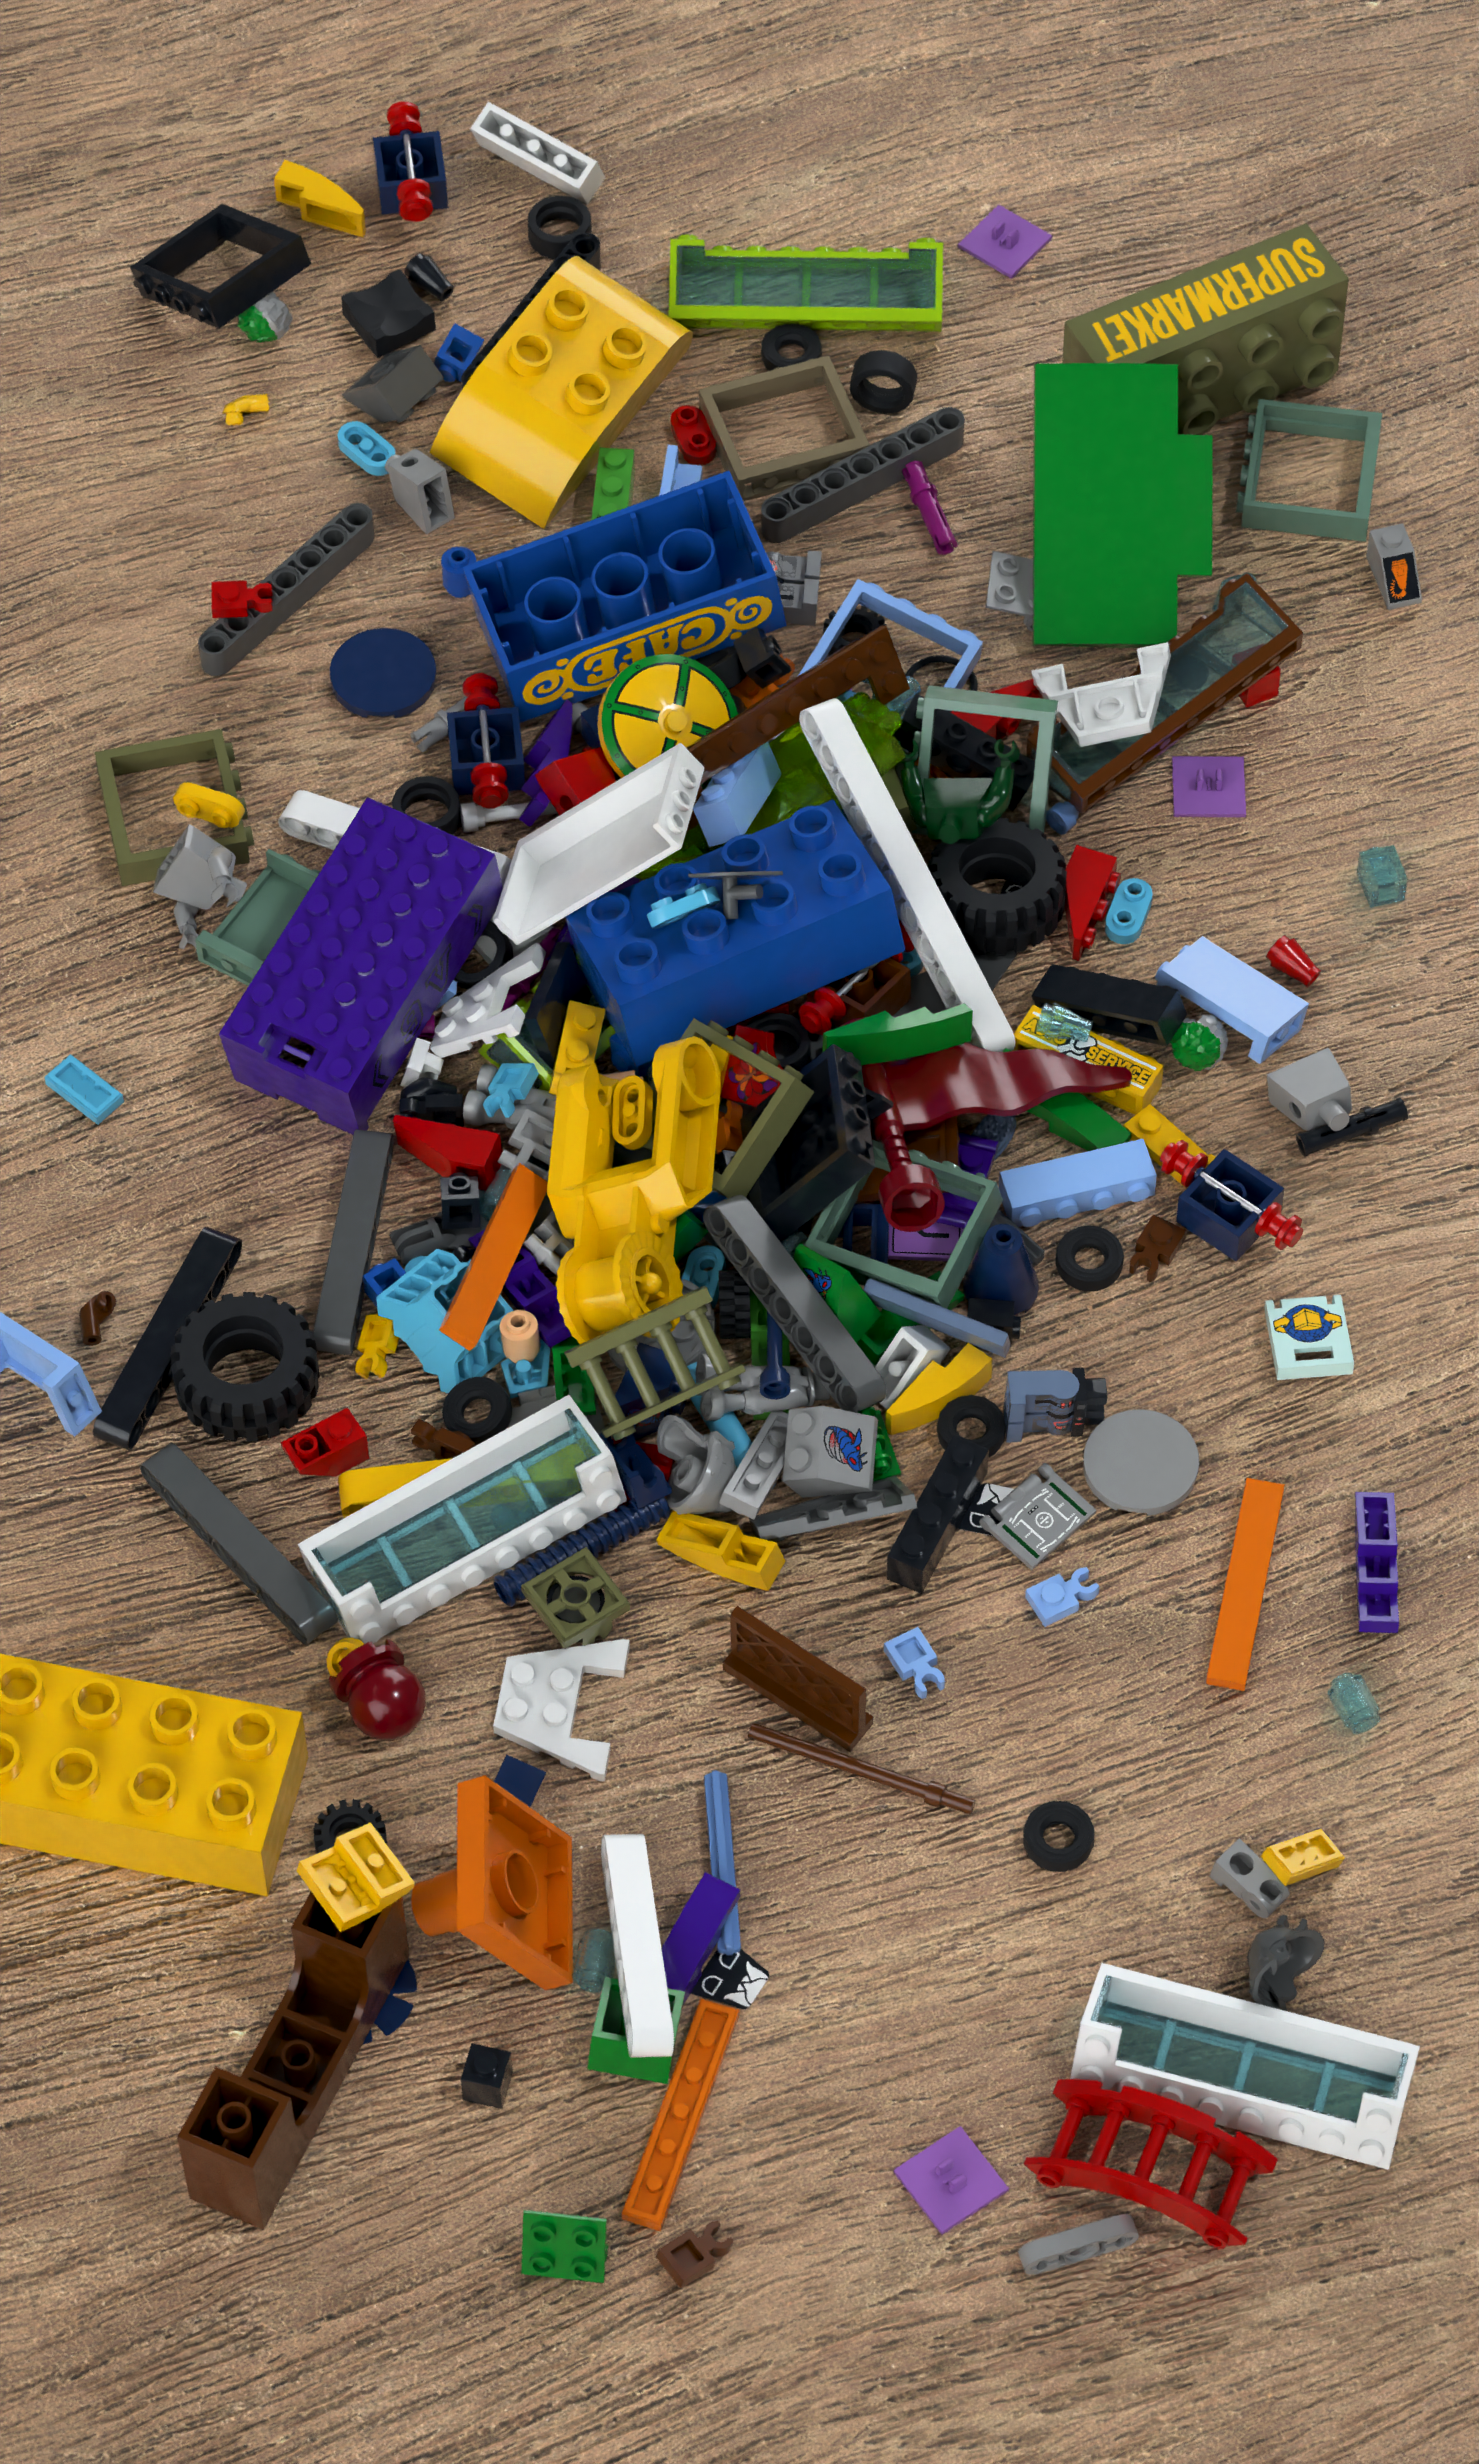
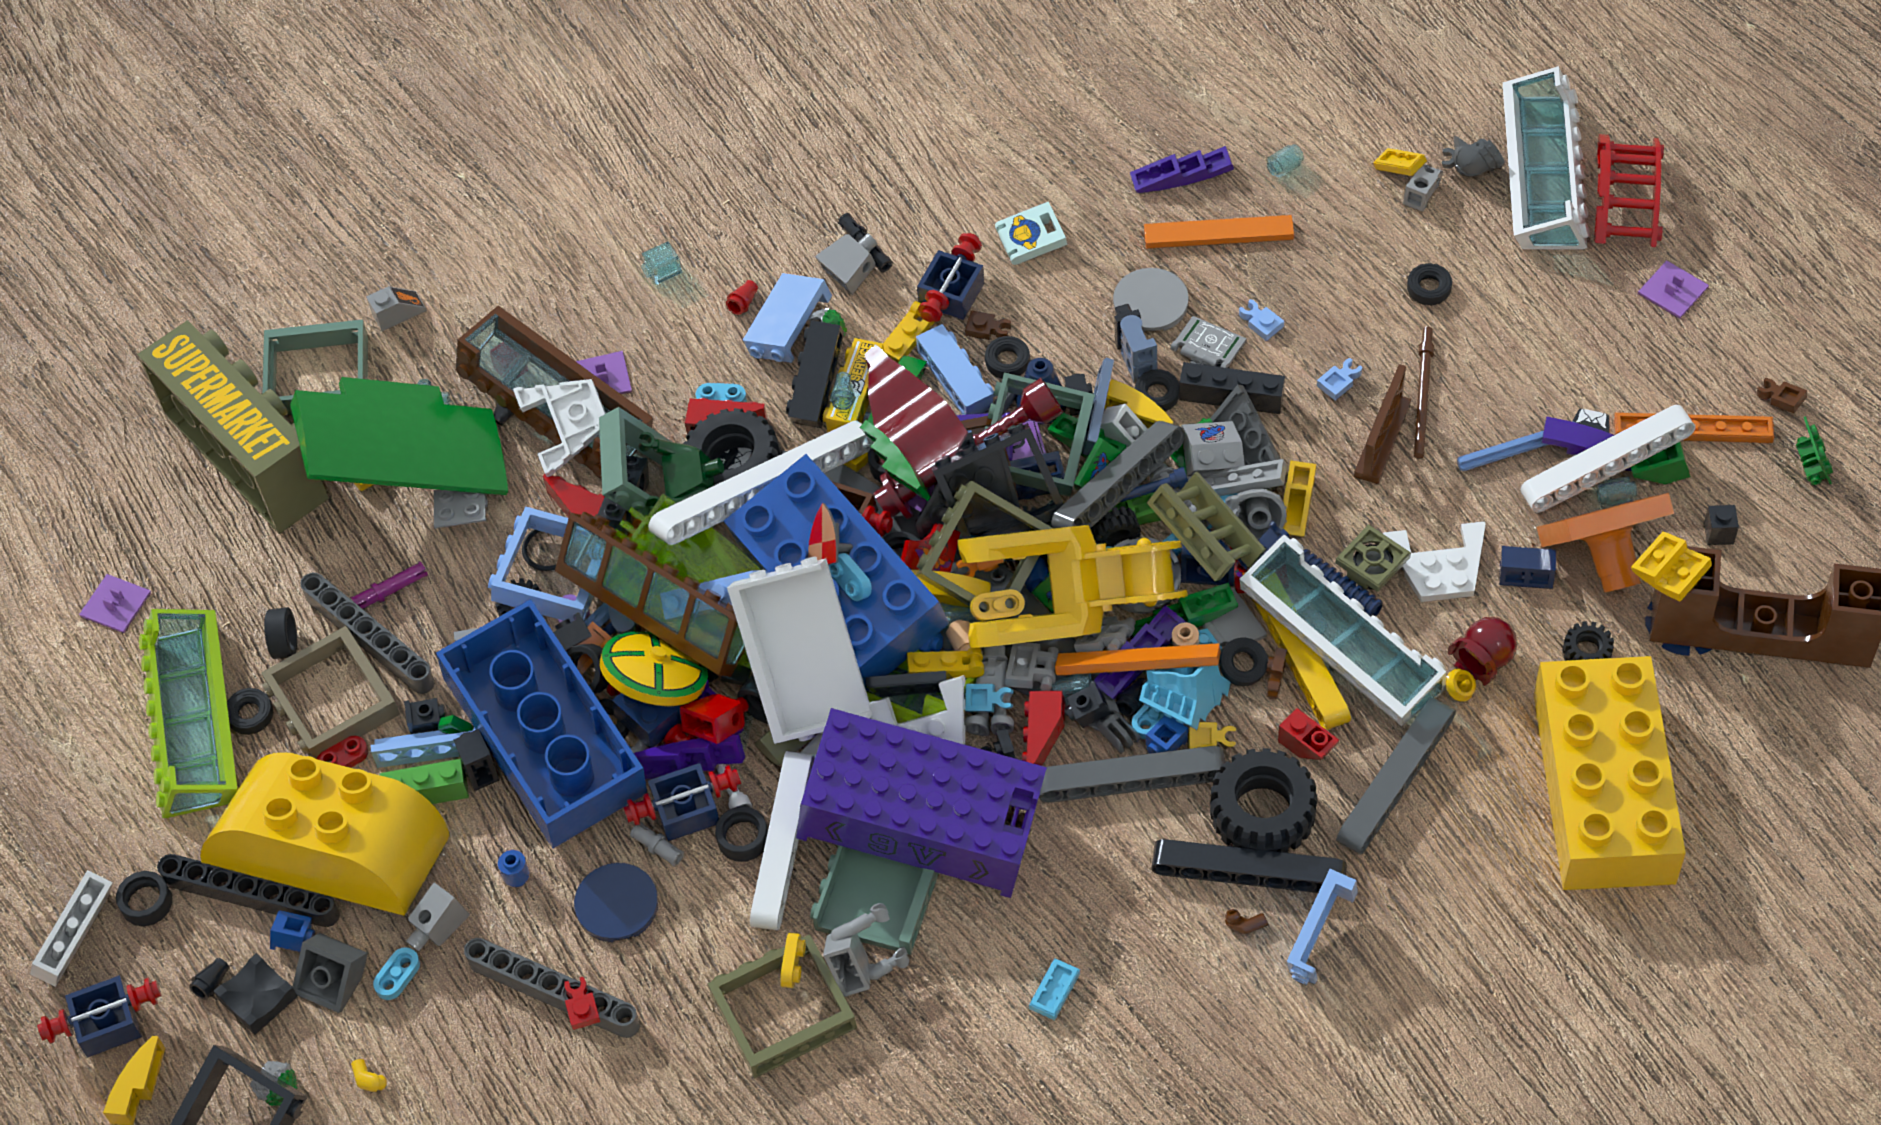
camera: 100 degrees left, 0 degrees up
light grey beam [1018,2214,1139,2275] -> none

